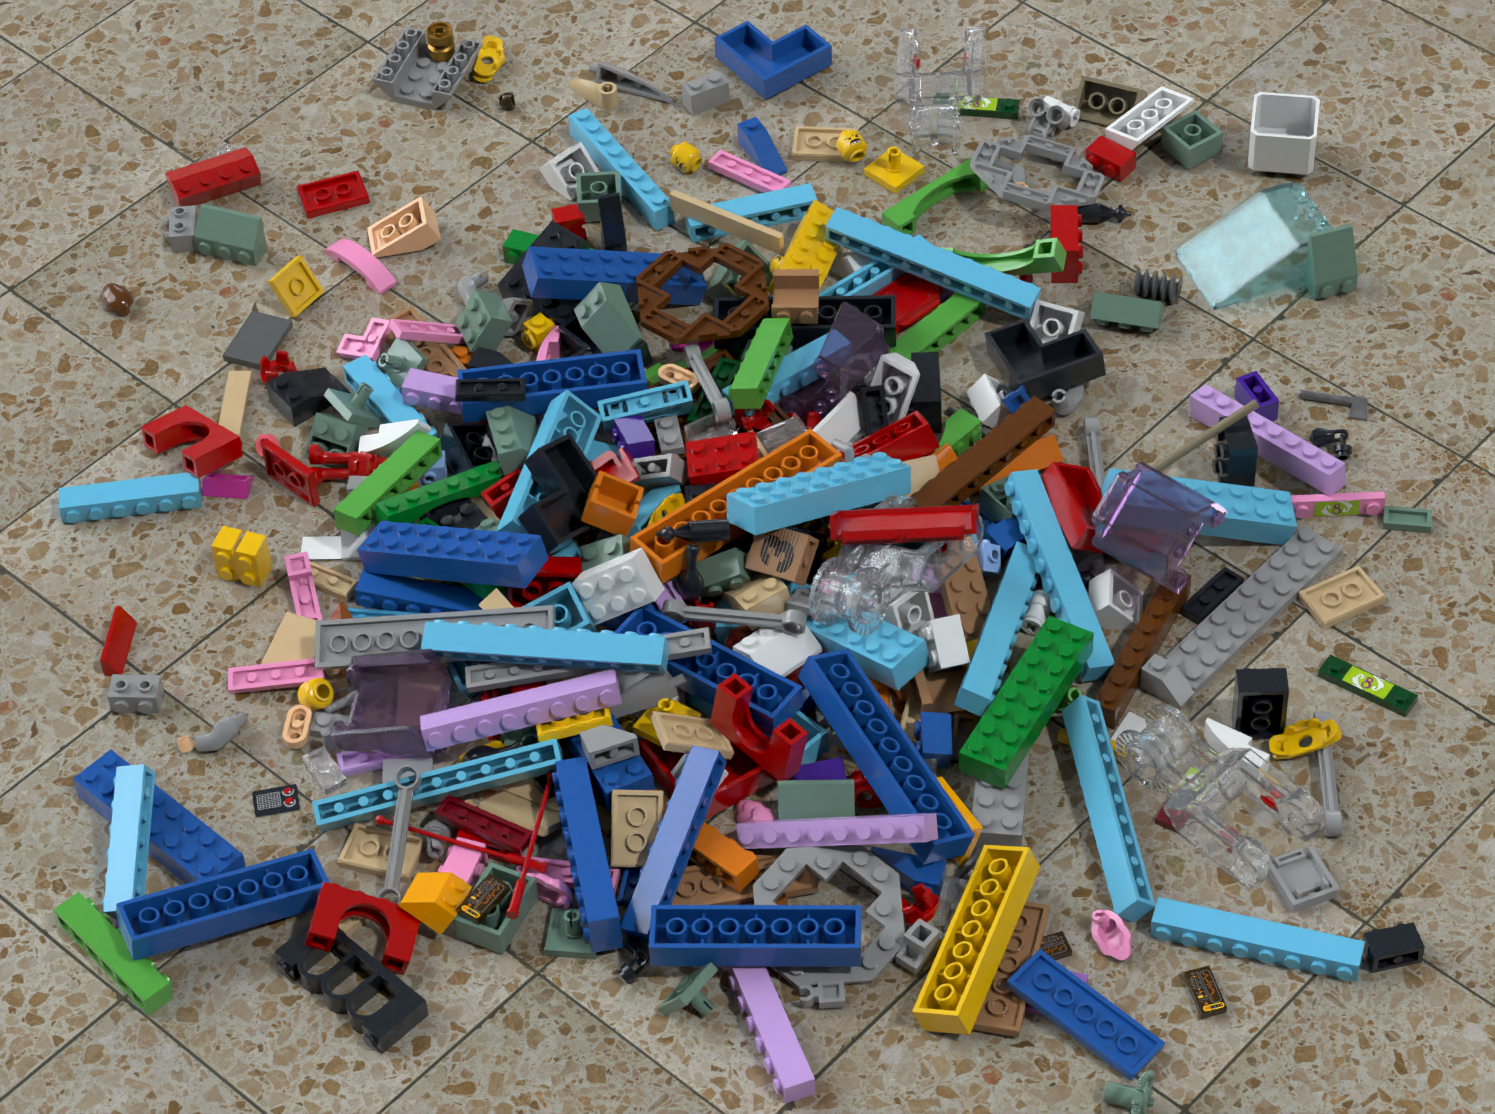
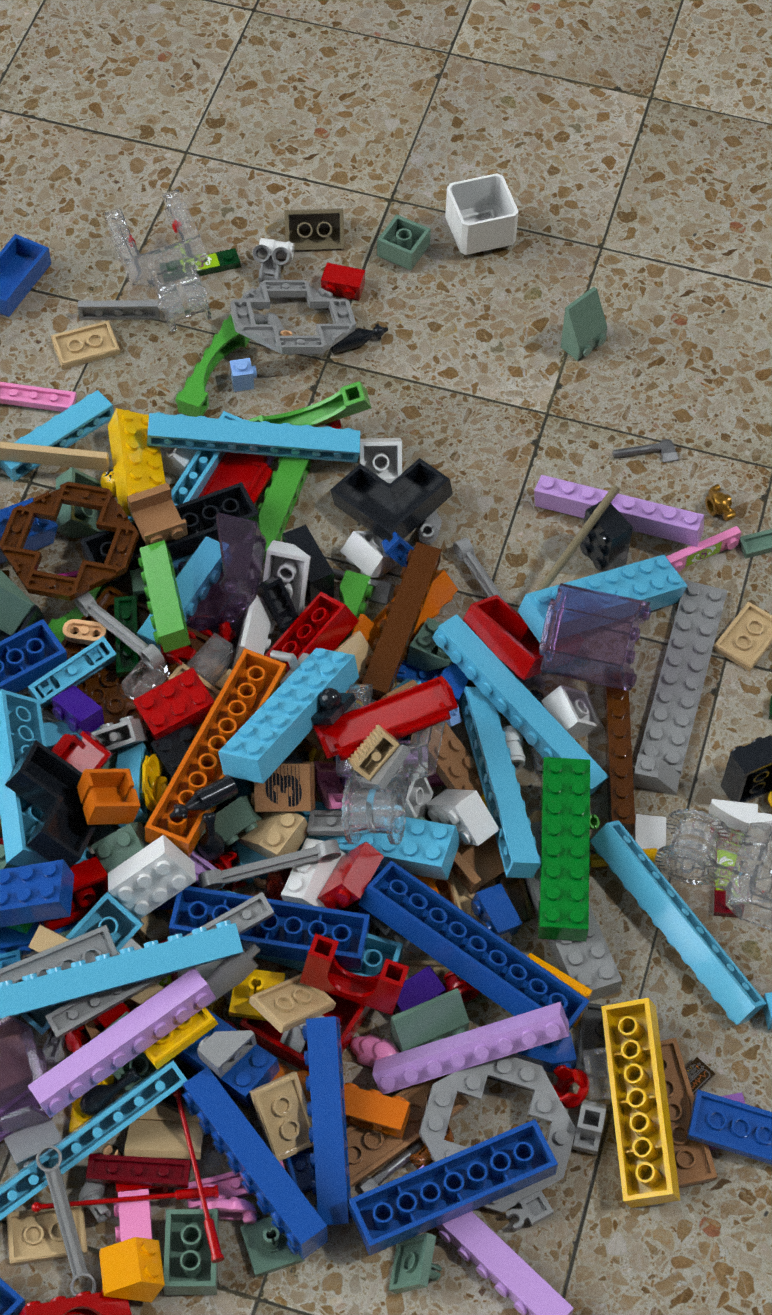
camera: 30 degrees left, 10 degrees up
dark brown tile [457,874,510,925] -> none
black piece [618,936,649,984] -> none
light grey plate [654,415,685,455] -> none
blue slope [737,117,787,176] -> none
yellow head [836,130,867,162] -> none
yellow tile [864,146,925,194] -> none
red brick [1050,205,1083,283] -> none
sand green slope [1090,291,1166,333] -> none
bright pink arm [1091,909,1132,961] -> none
white slope [1105,86,1194,150] -> none
dark grey piece [1134,268,1183,303] -> none
clear light blue windscreen [1176,181,1332,310] -> none
black tile [1180,567,1244,625] -> none
dark purple brick [1235,371,1279,422] -> none
black piece [1310,428,1352,460] -> none
none -> light grey plate [78,300,160,320]
none -> light blue brick [230,358,257,392]
none -> black tile [311,688,356,725]
none -> red brick [317,841,384,910]
none -> tan brick [348,725,400,781]
none -> light grey tile [359,745,411,790]
none -> pearl gold piece [705,484,736,522]

